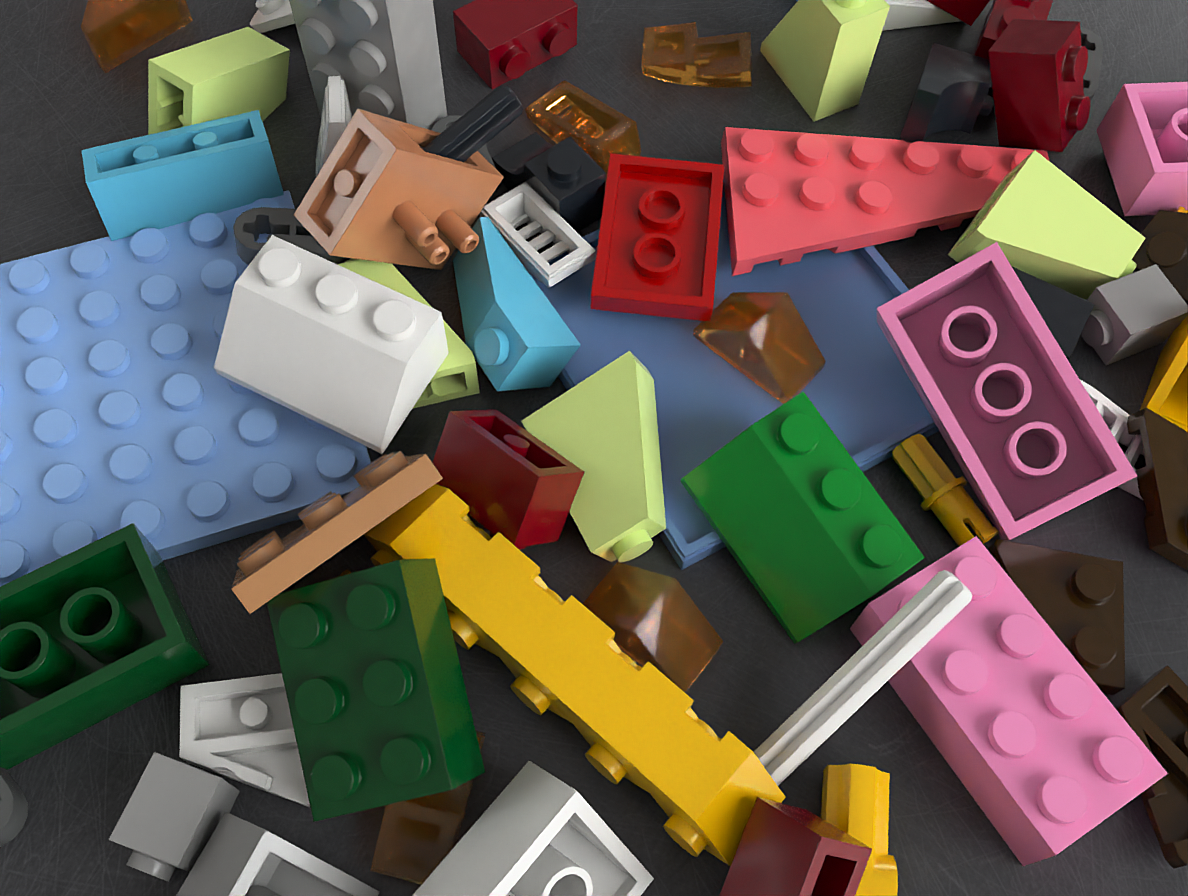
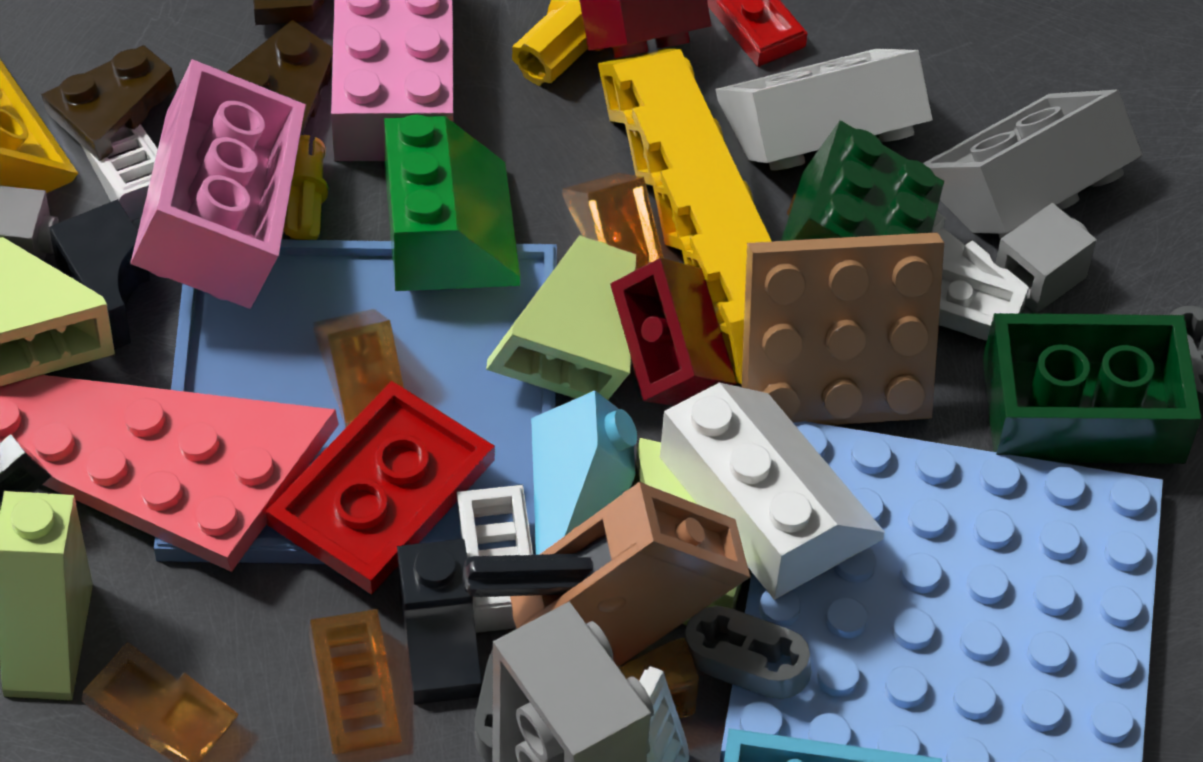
camera: 150 degrees left, 10 degrees down
white axle [754,570,972,786] -> none

